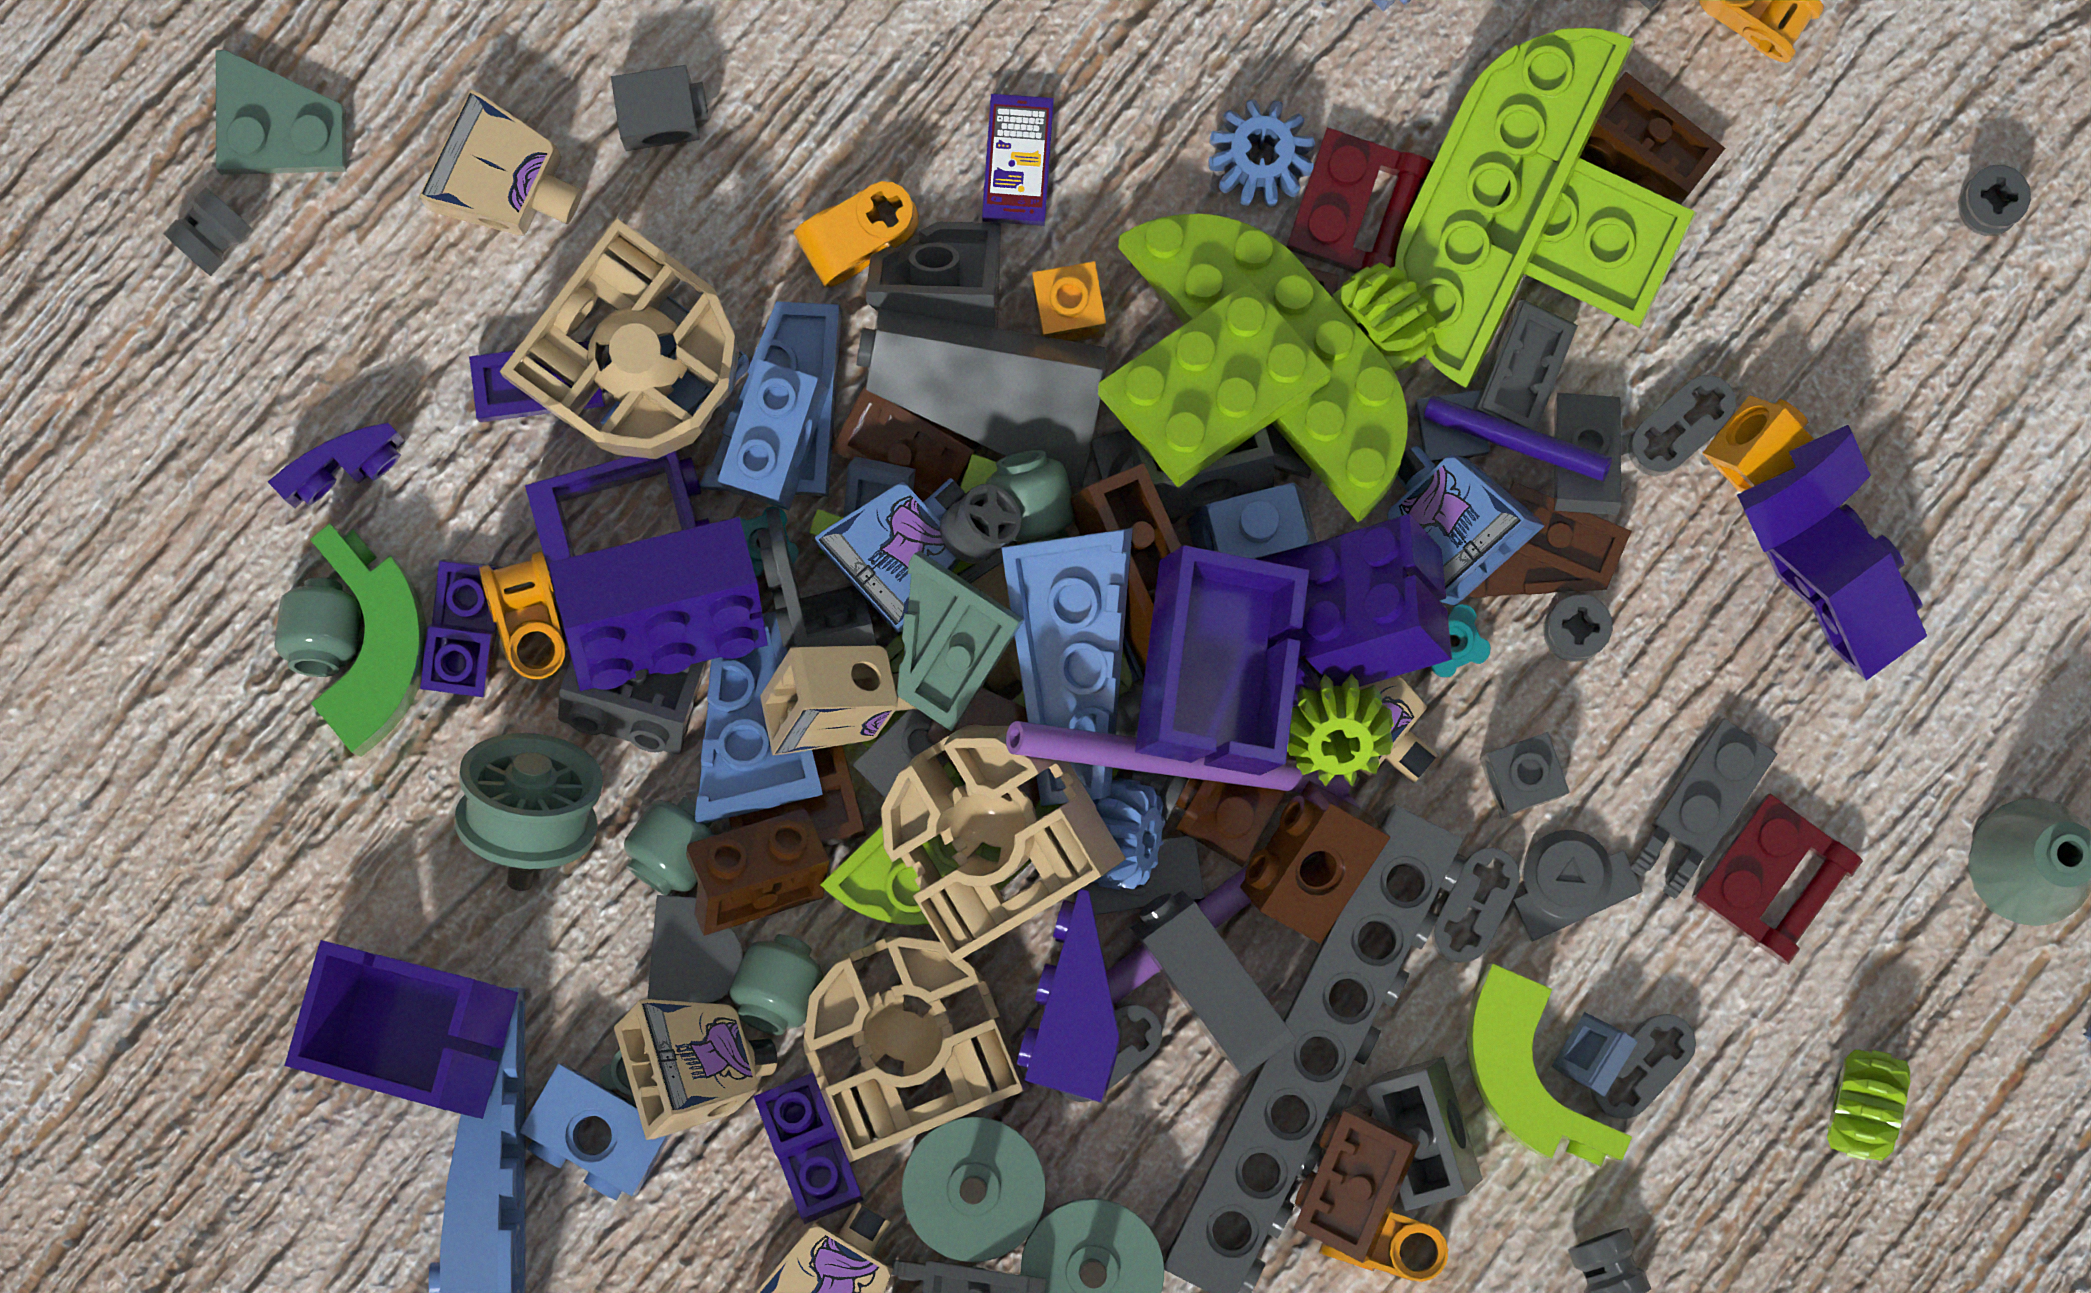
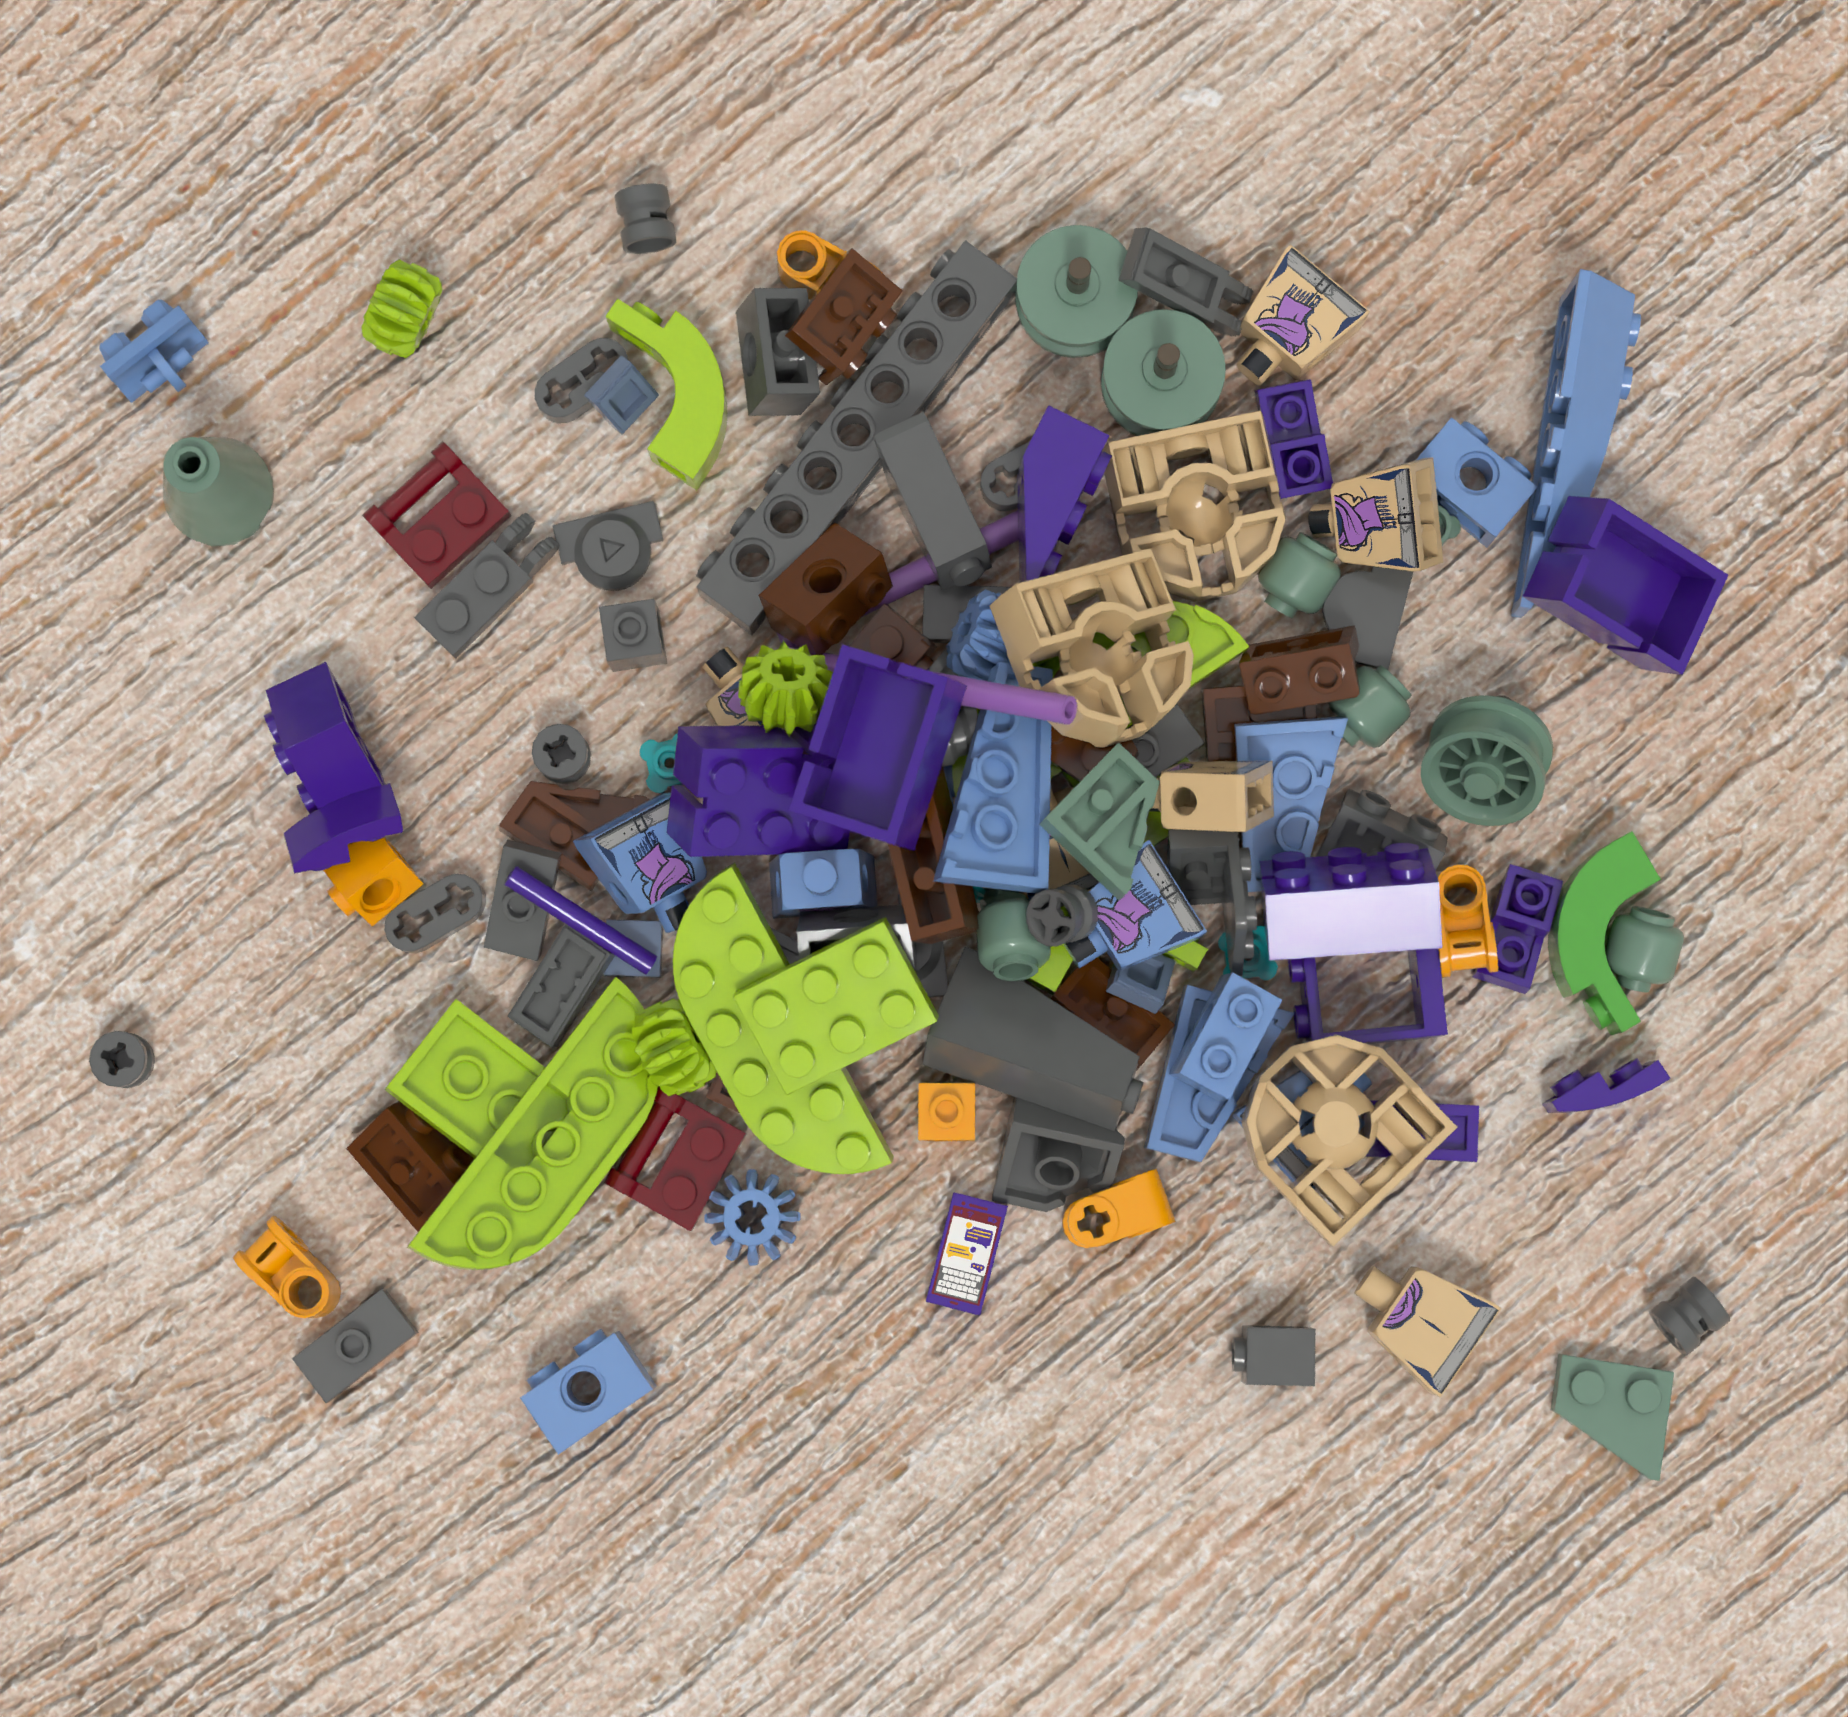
camera: 165 degrees left, 0 degrees up
dark grey beam [1431,847,1520,963] -> none

